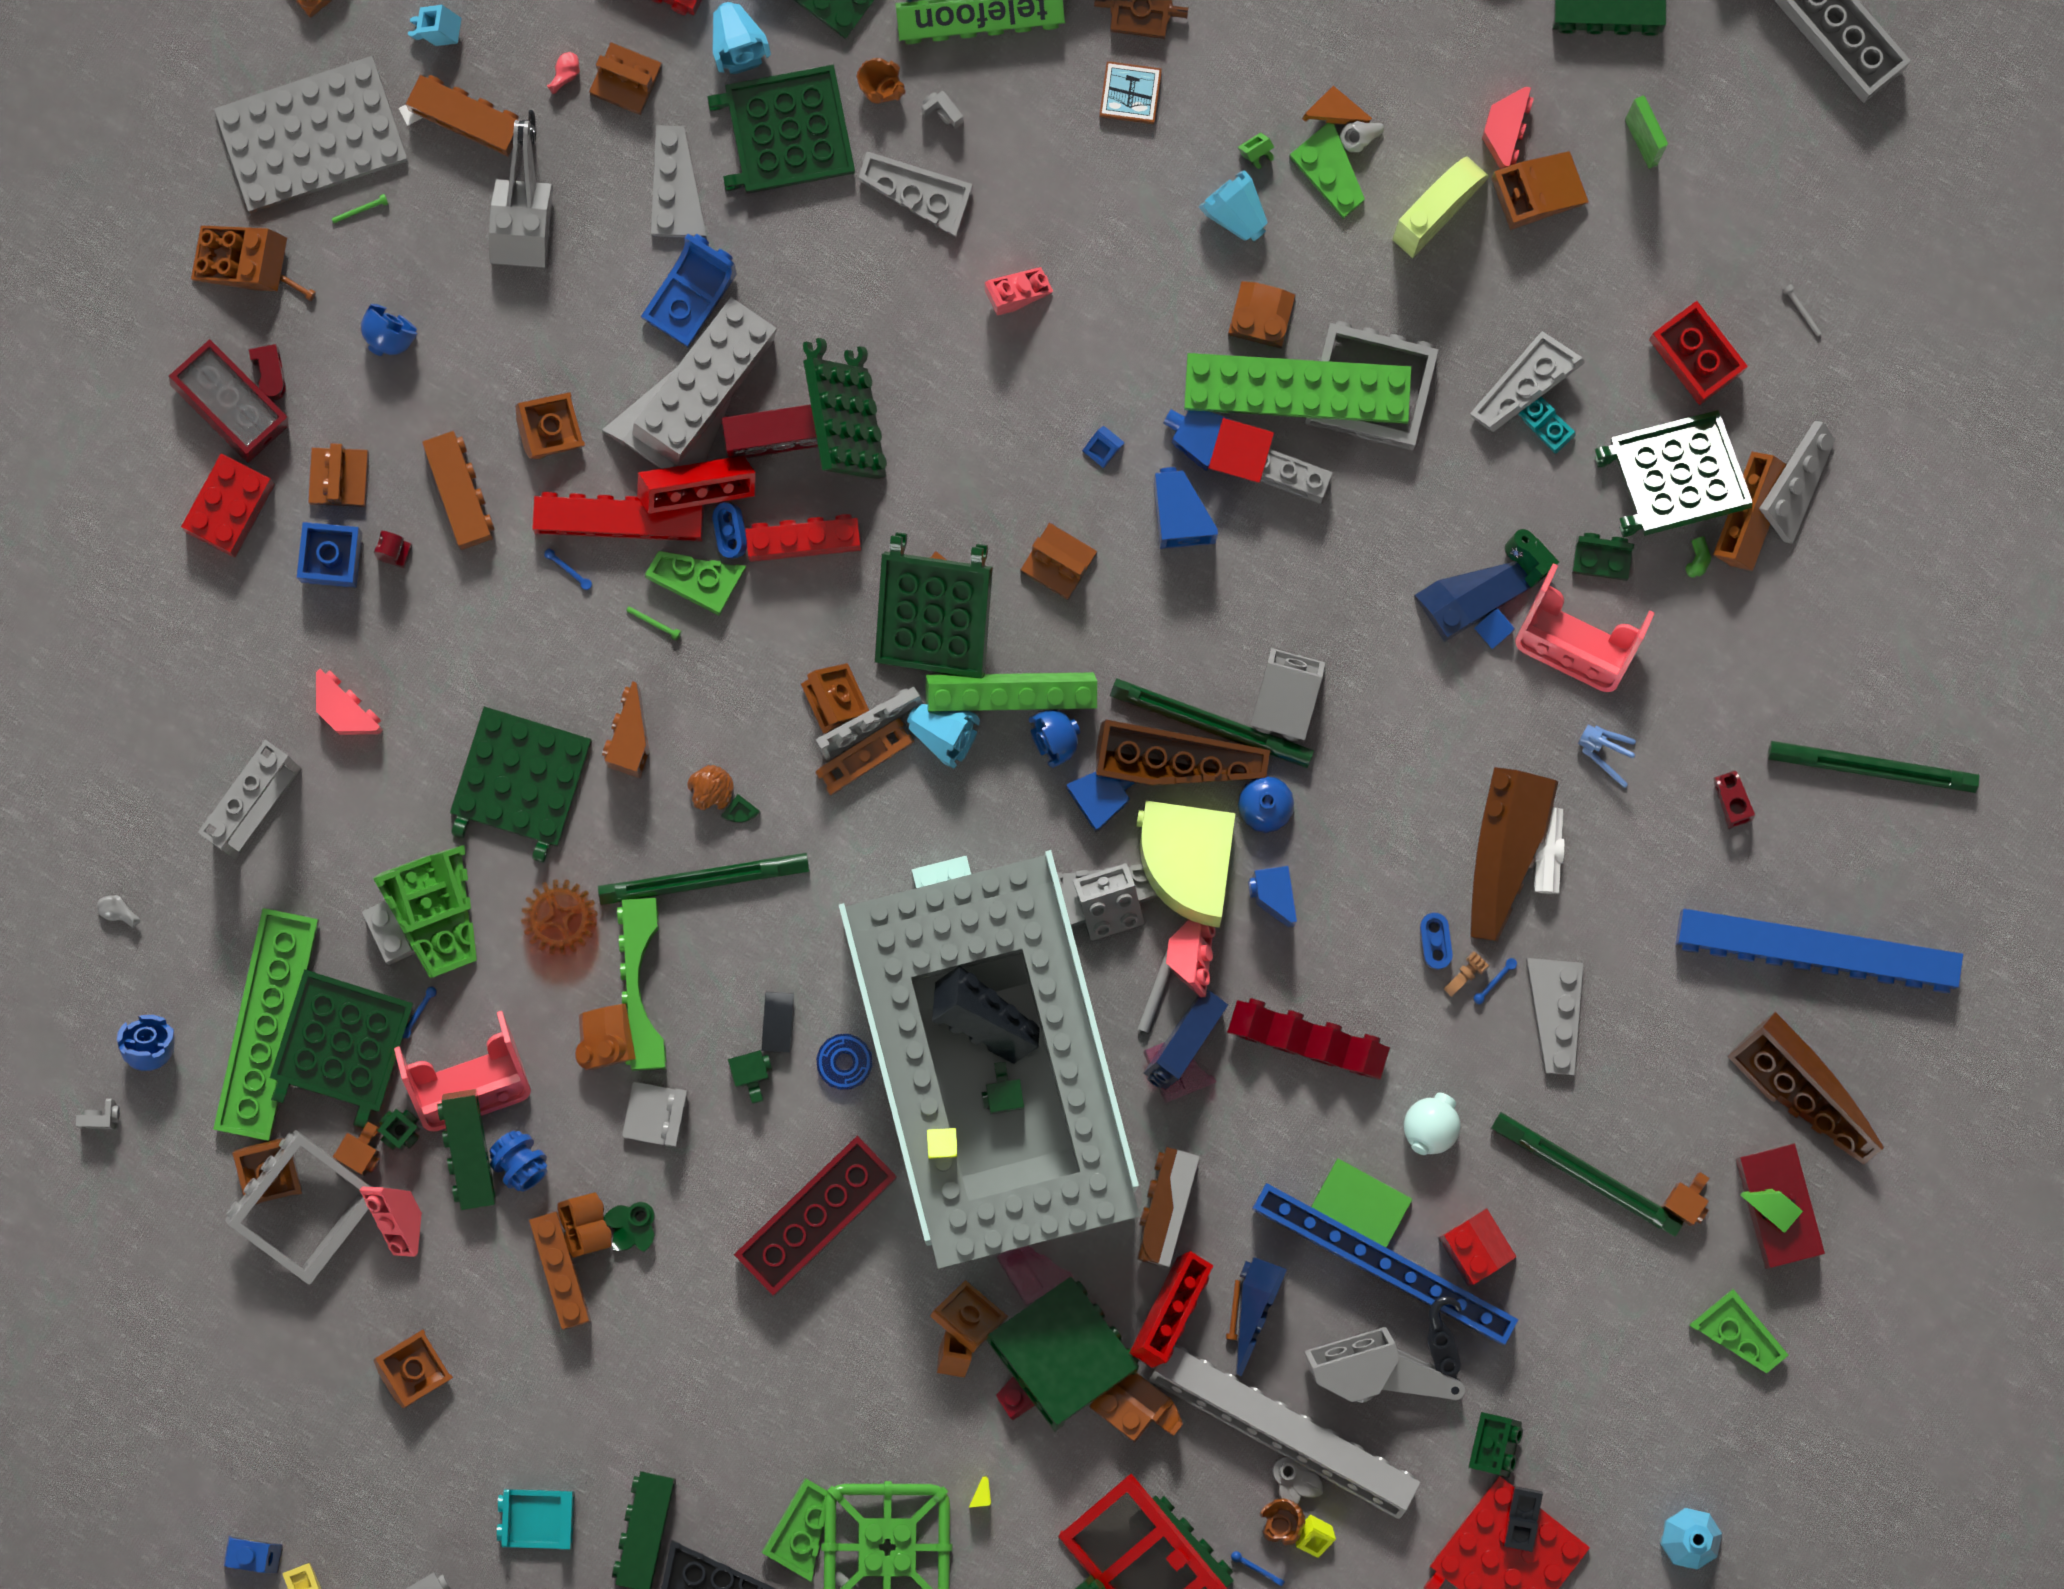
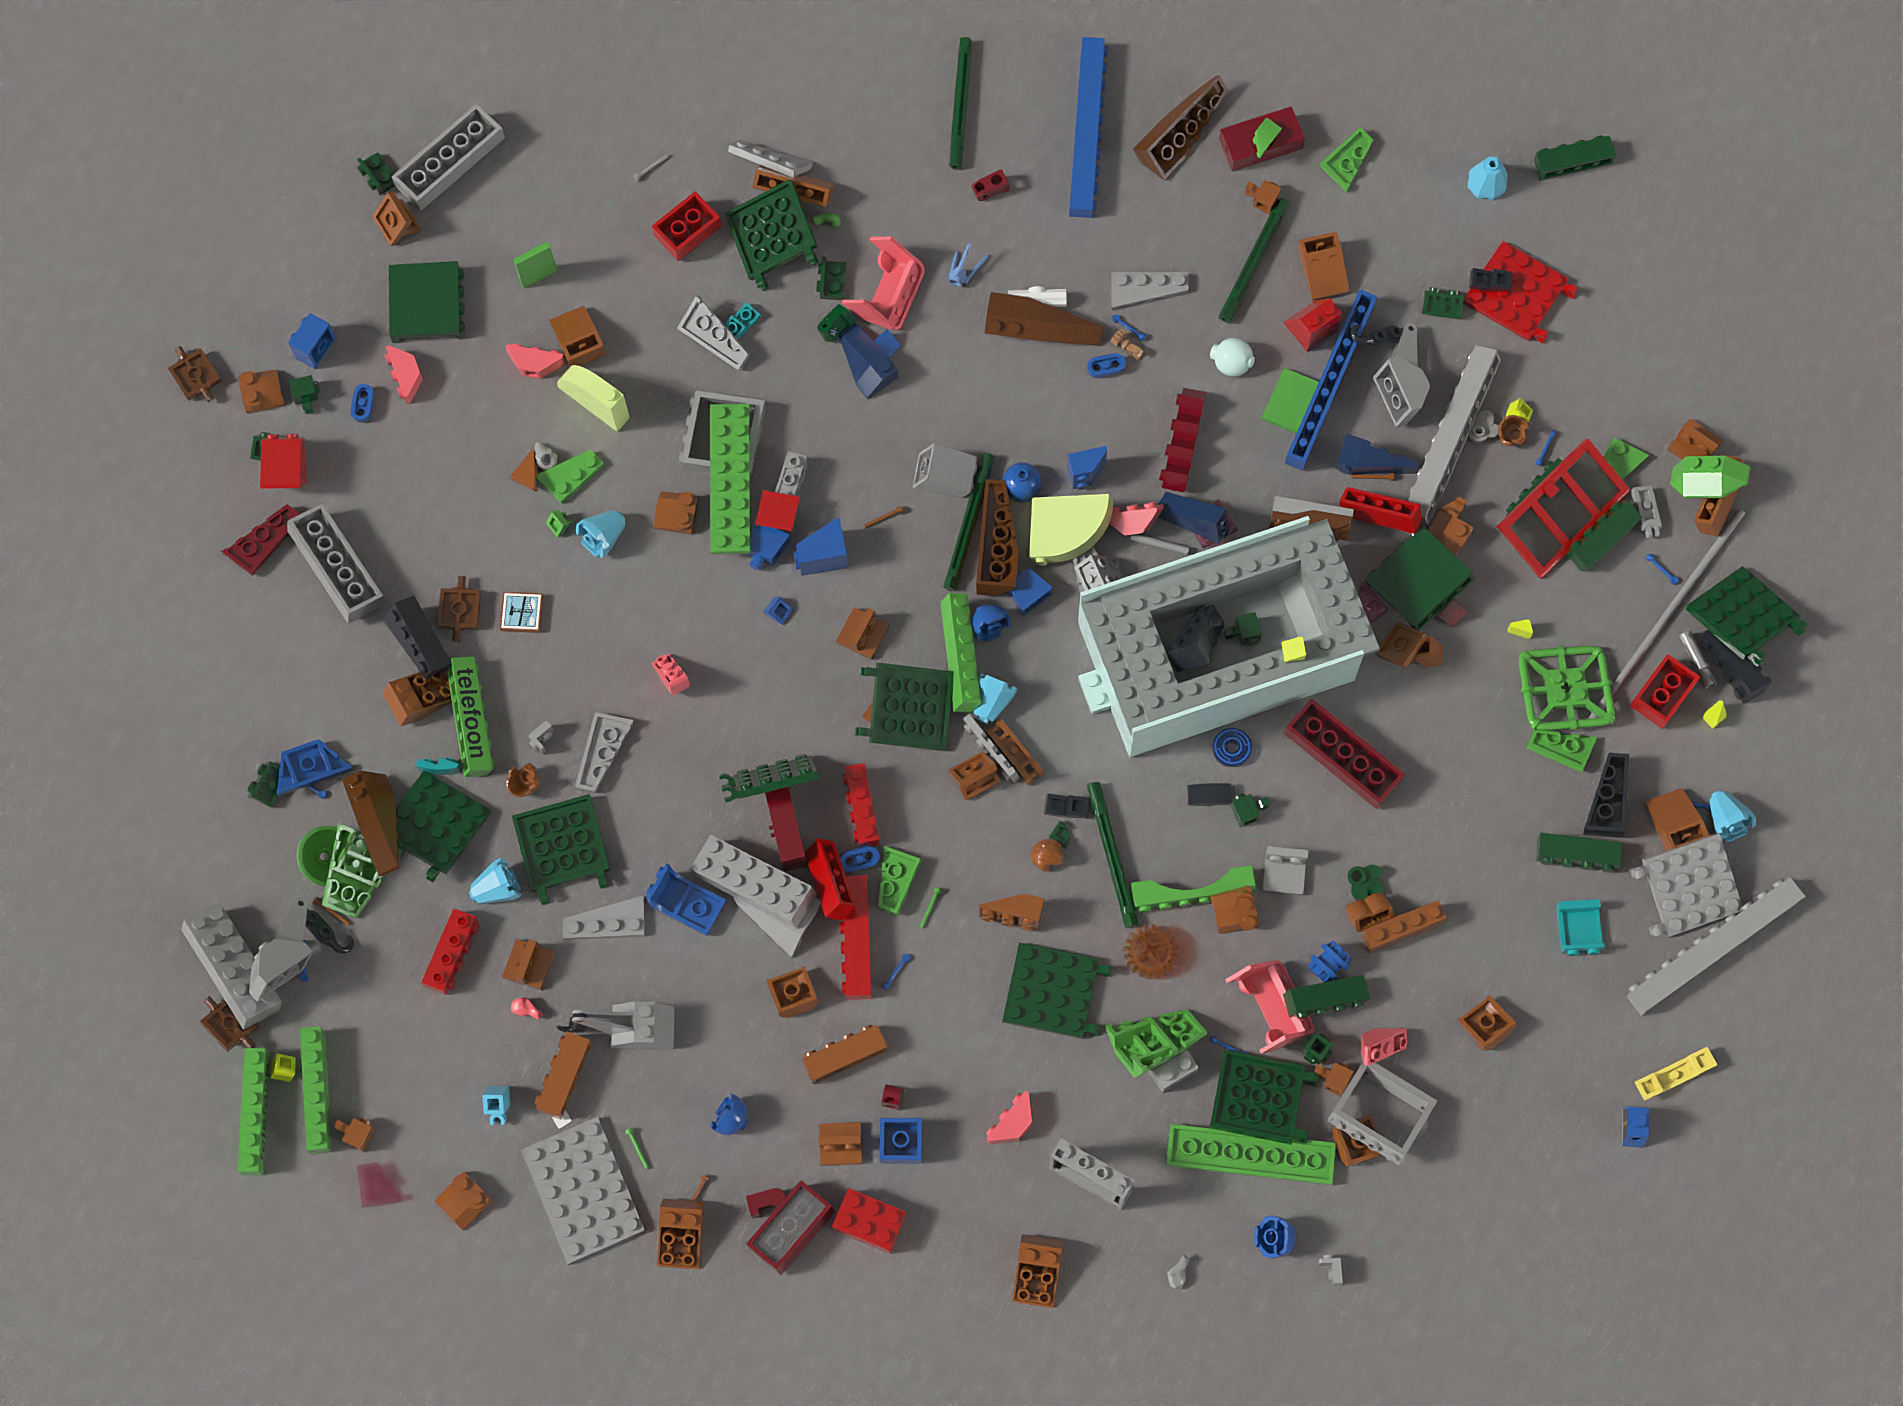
camera: 90 degrees left, 10 degrees down
none -> dark orange piece [864,506,903,528]
none -> dark orange slope [1012,1234,1063,1308]
none -> black slope [1044,793,1089,818]
none -> dark orange slope [1297,232,1350,301]

